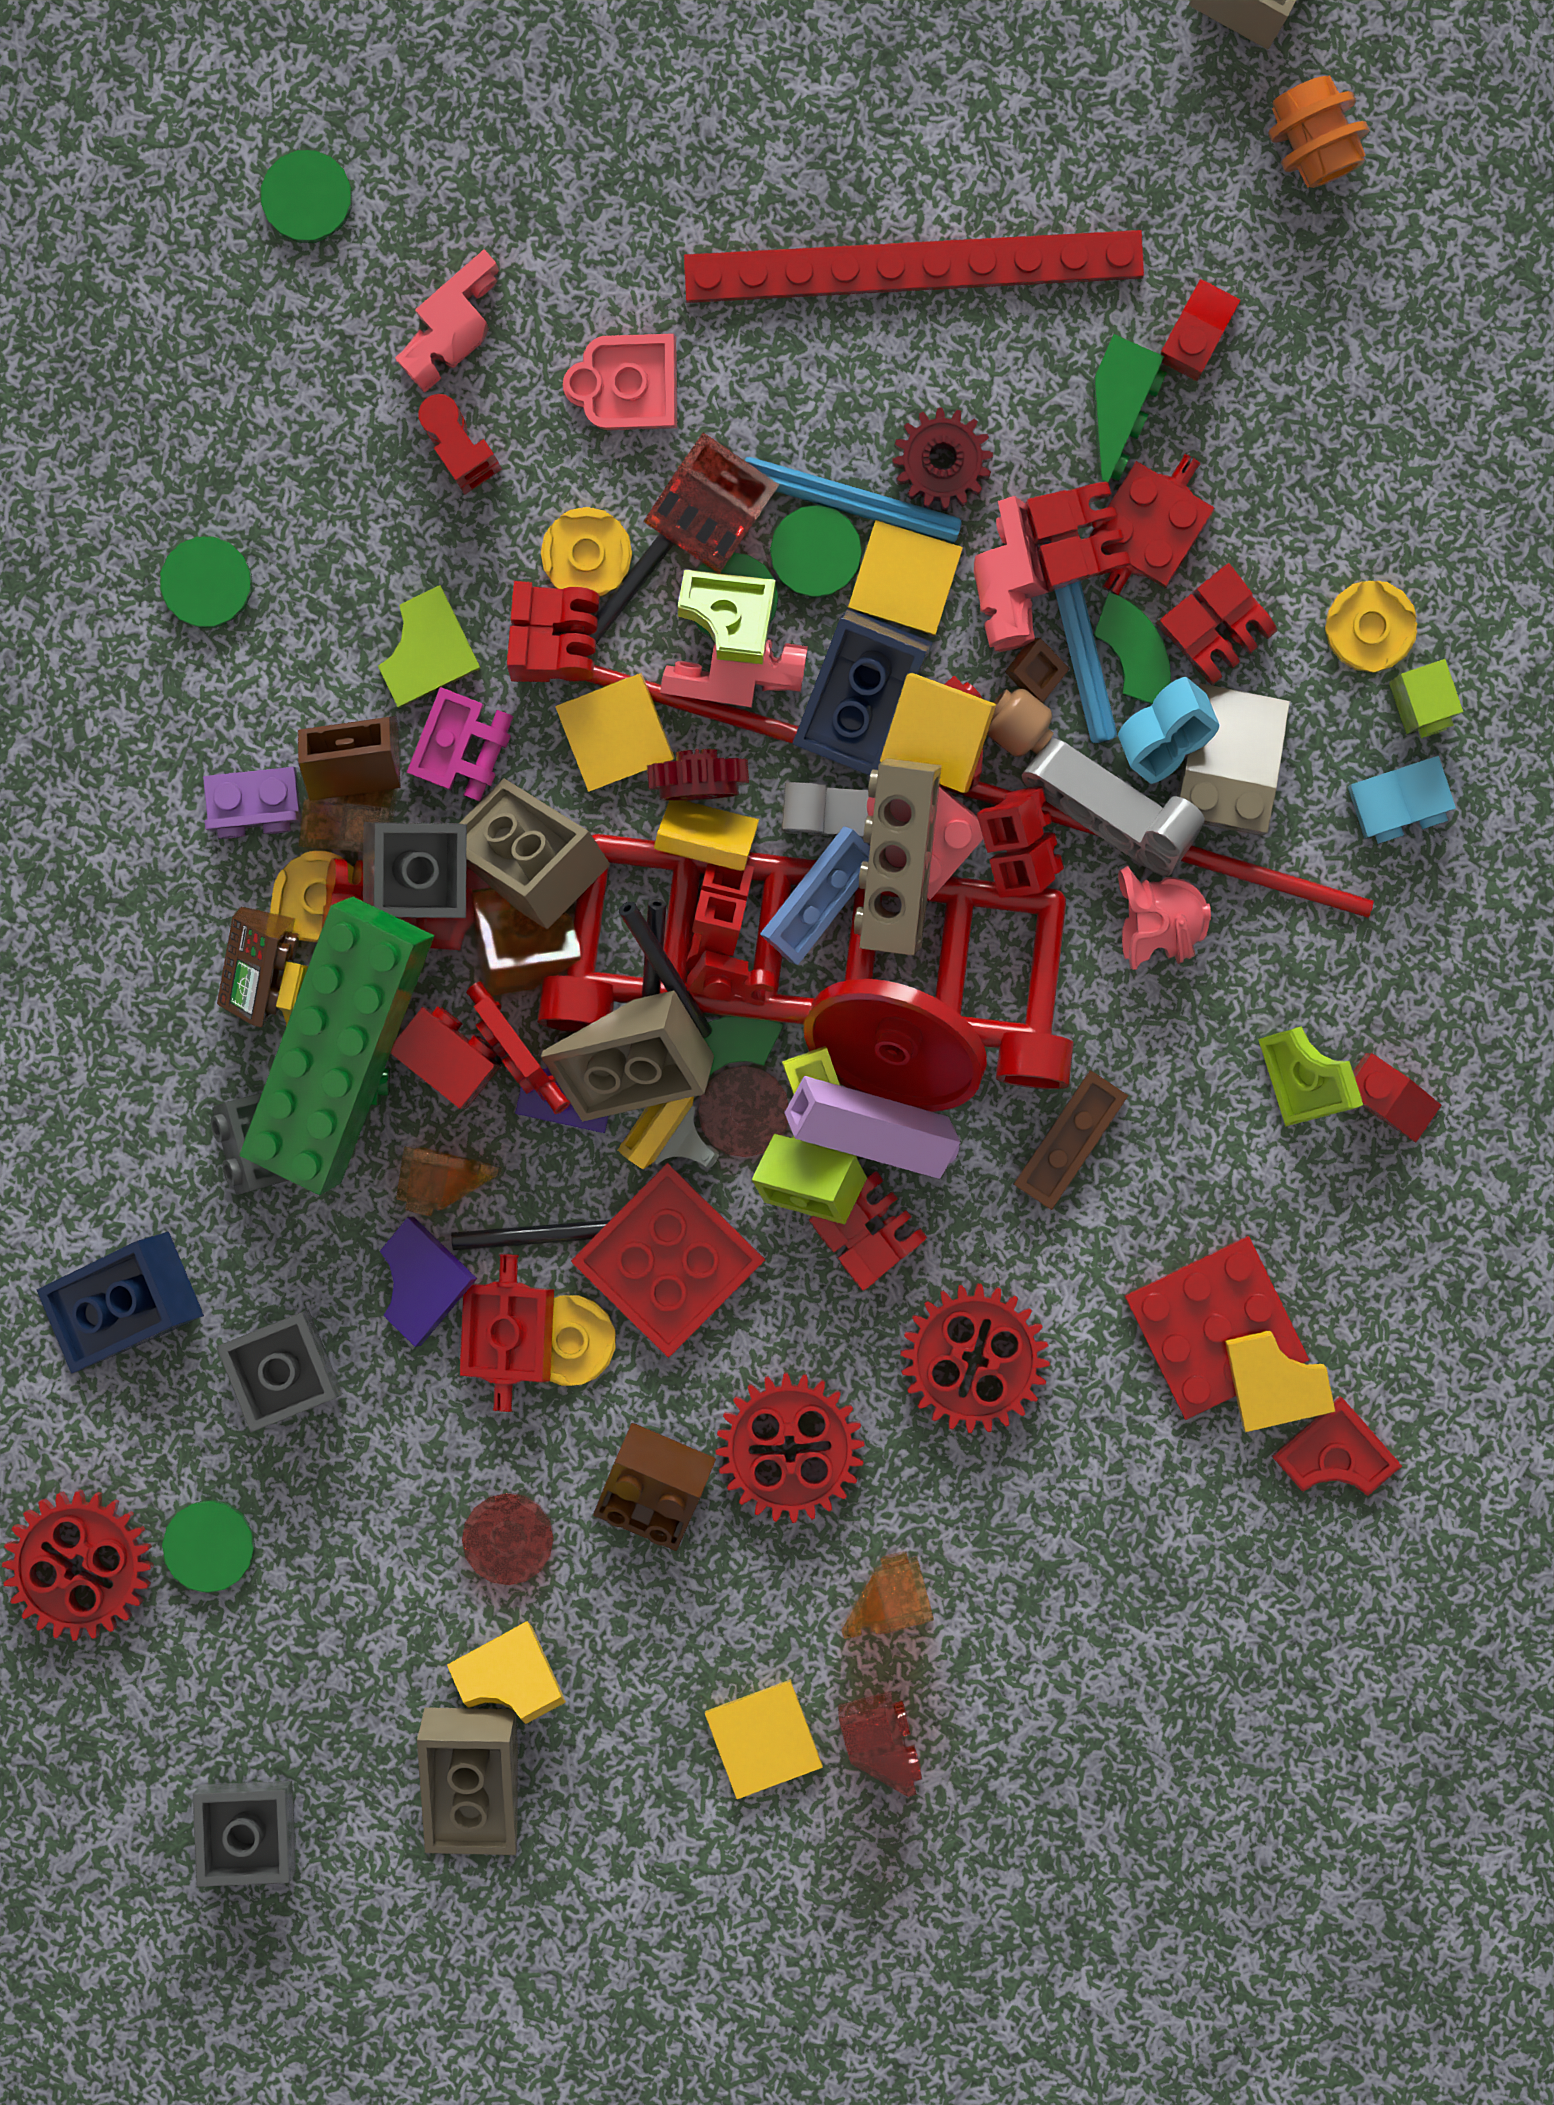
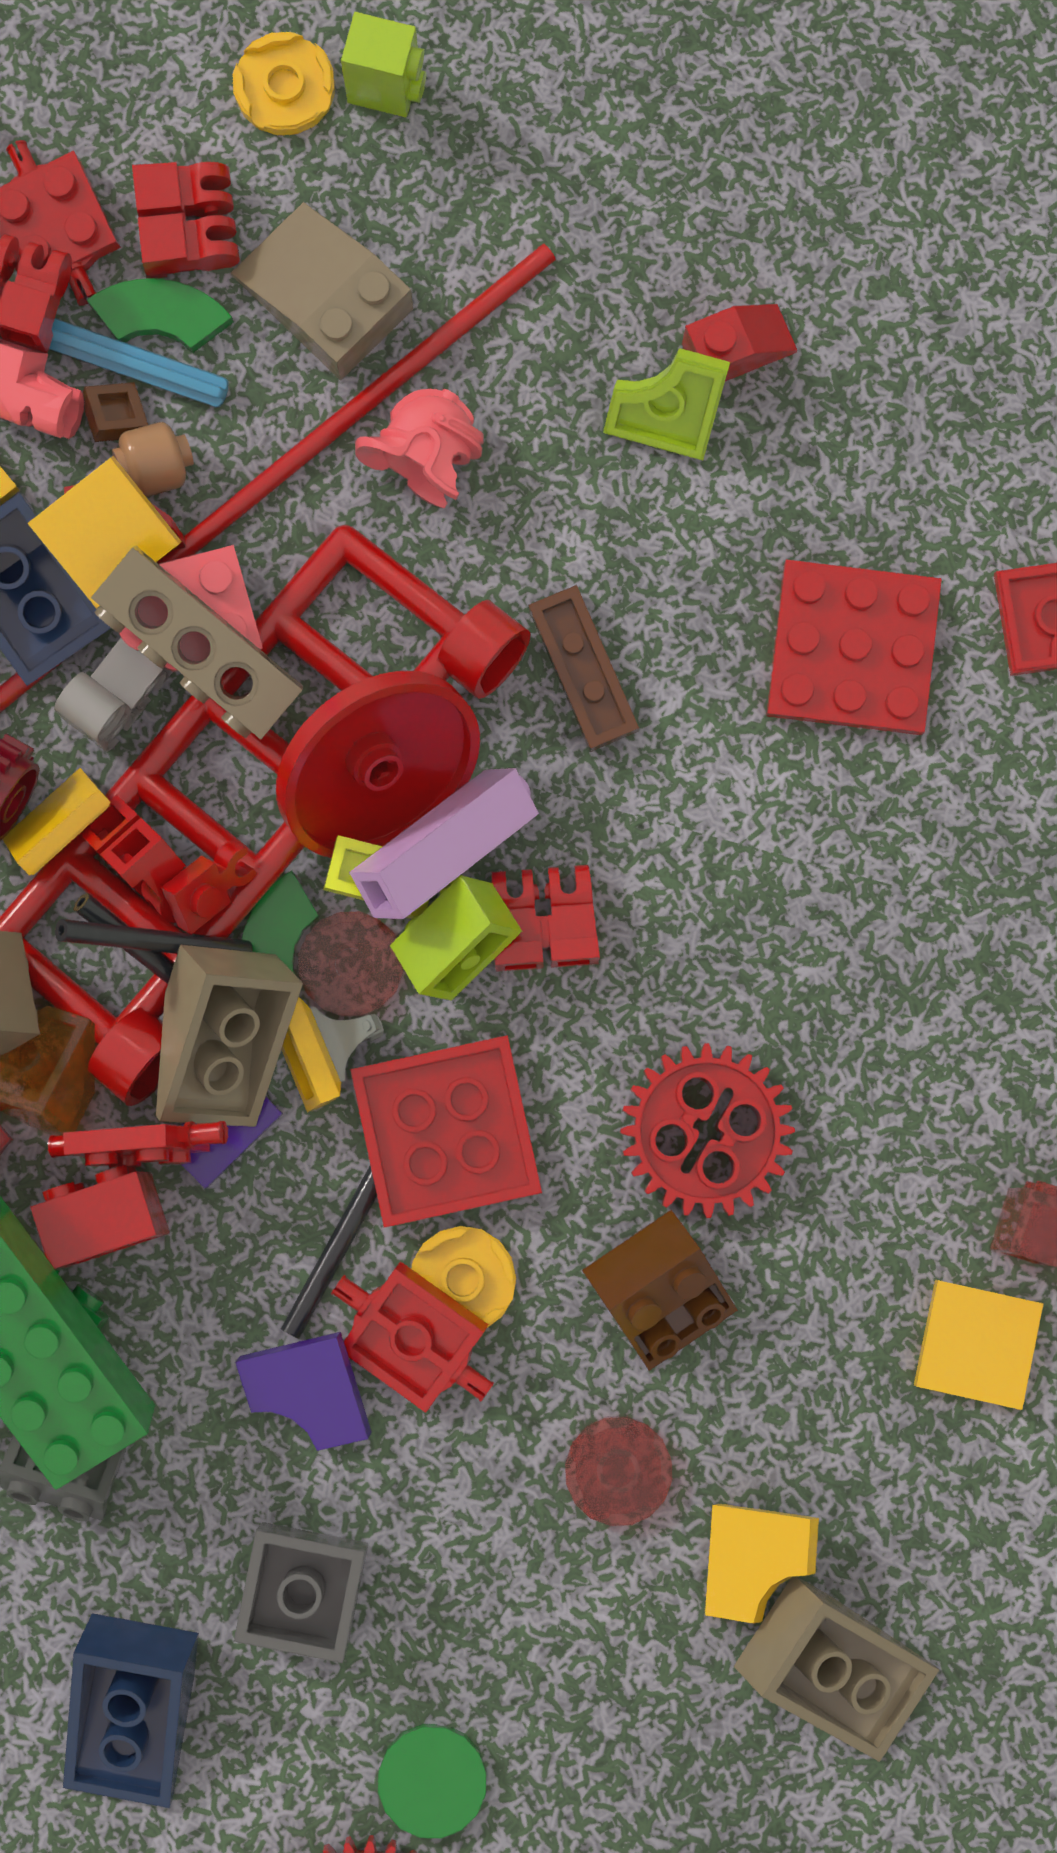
camera: 60 degrees left, 5 degrees down
clear orange slope [396,1145,502,1216] -> none
medium blue plate [760,826,870,965] -> none
clear orange slope [841,1551,934,1639] -> none
red gear [900,1283,1050,1433] -> none
red legs [977,786,1064,899] -> none
light grey beam [1022,738,1205,876] -> none
medium azure brick [1118,677,1220,784] -> none
yellow tile [1225,1331,1335,1432] -> none
medium azure brick [1348,756,1456,844] -> none

